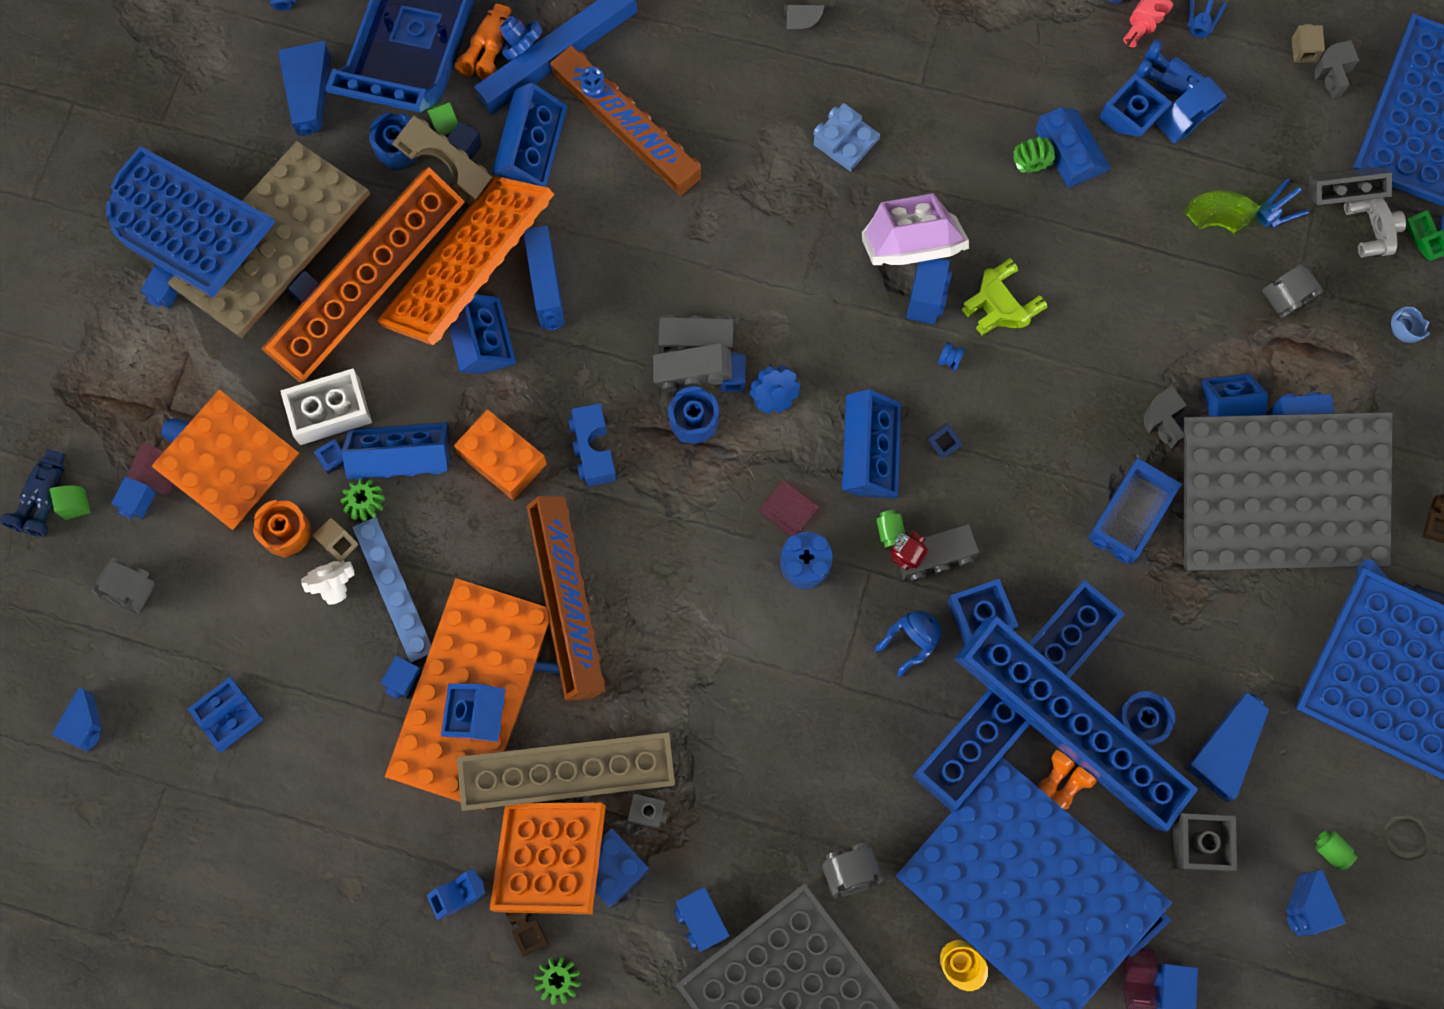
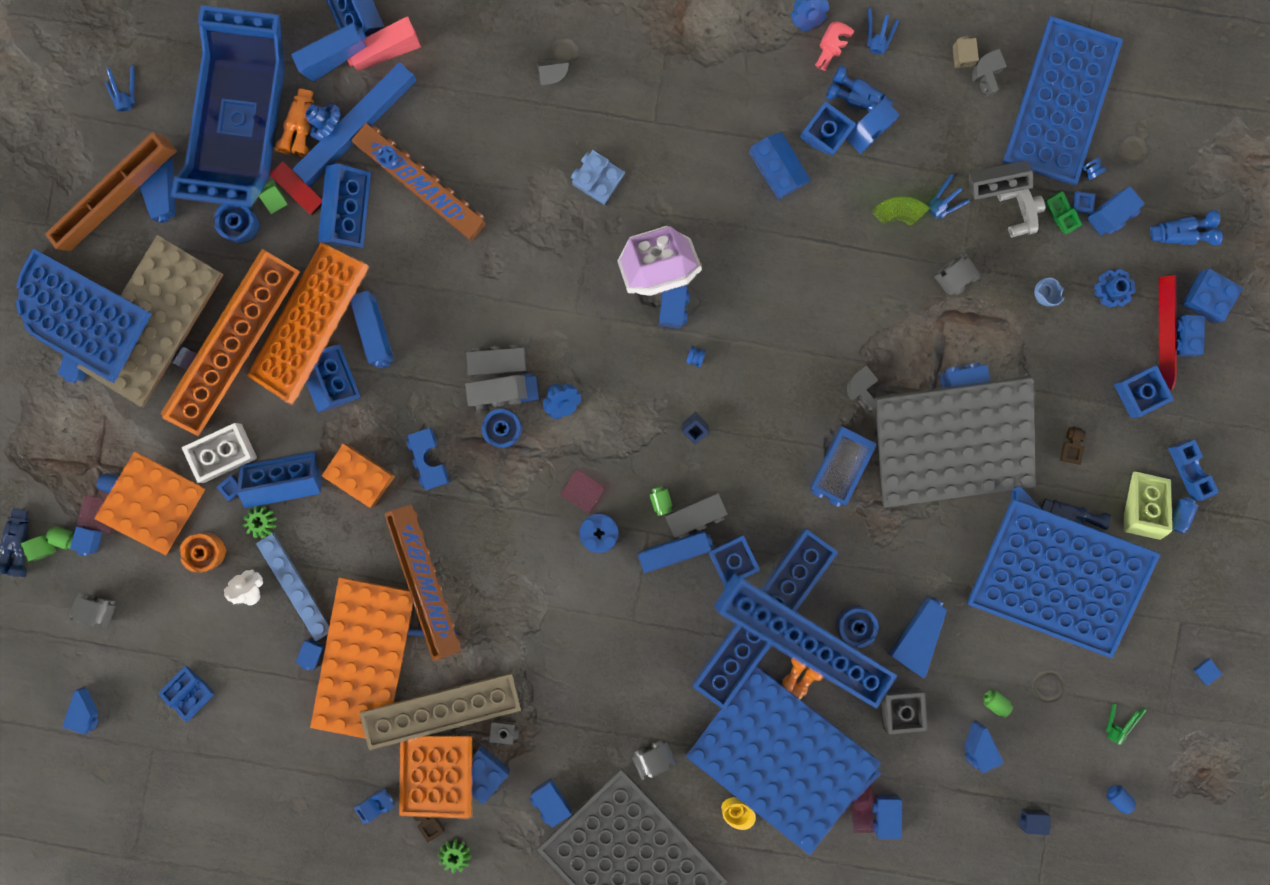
camera: 10 degrees left, 15 degrees up
dark tan brick [312,518,359,562] -> none
dark tan arch [393,115,492,205] -> none
blue slope [441,684,505,742] -> none
dark blue brick [447,122,481,160] -> none
blue slope [842,389,901,498] -> none
blue hair [874,610,941,677] -> none
dark red head [889,531,928,571] -> none
lime connector [962,258,1048,336] -> none
bright green gear [1013,137,1055,173] -> none
blue slope [1201,373,1268,416] -> none
none -> dark orange brick [45,132,177,251]
none -> bright green brick [46,526,74,550]
none -> red tile [269,161,322,216]
none -> blue piece [638,531,713,573]

